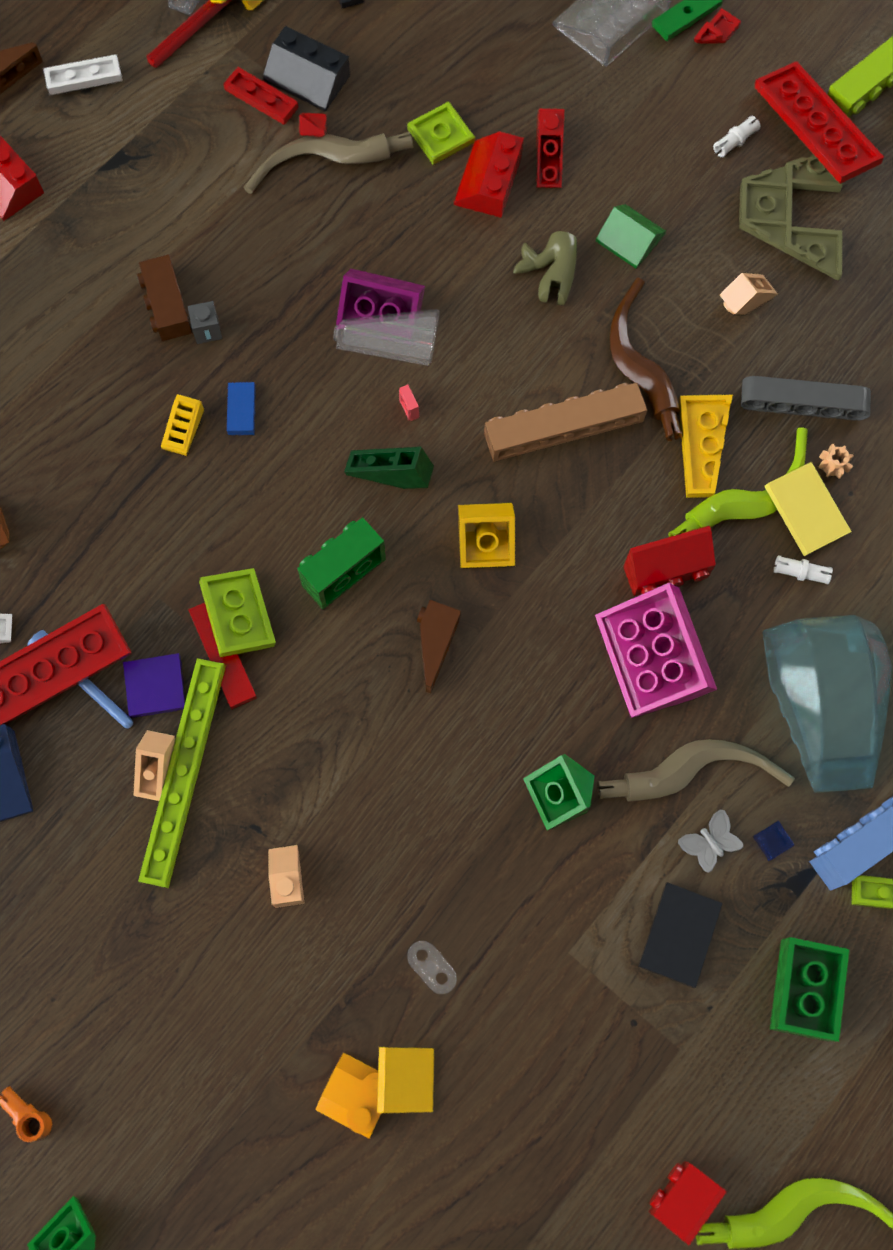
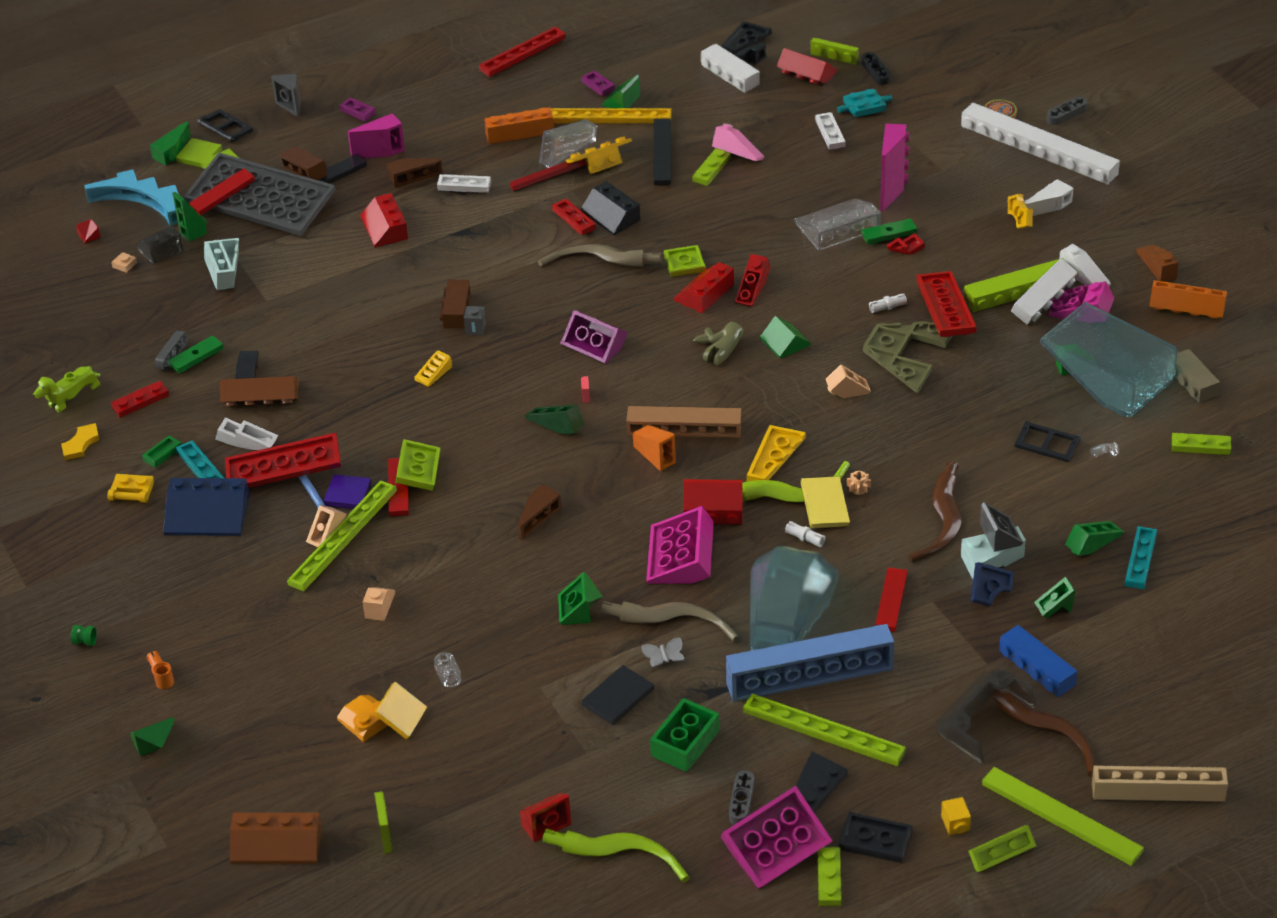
camera: 25 degrees right, 30 degrees down
blue tile [227,382,256,435] -> none
green brick [297,517,386,610] -> none
red slope [299,113,327,137] -> none
clear slope [333,309,440,366] -> none
yellow slope [458,503,515,568] -> none
reddish brown animal [610,278,682,441] -> none
dark grey beam [741,376,871,420] -> none
clear blue tile [753,820,794,861] -> none
none -> orange slope [633,425,676,471]

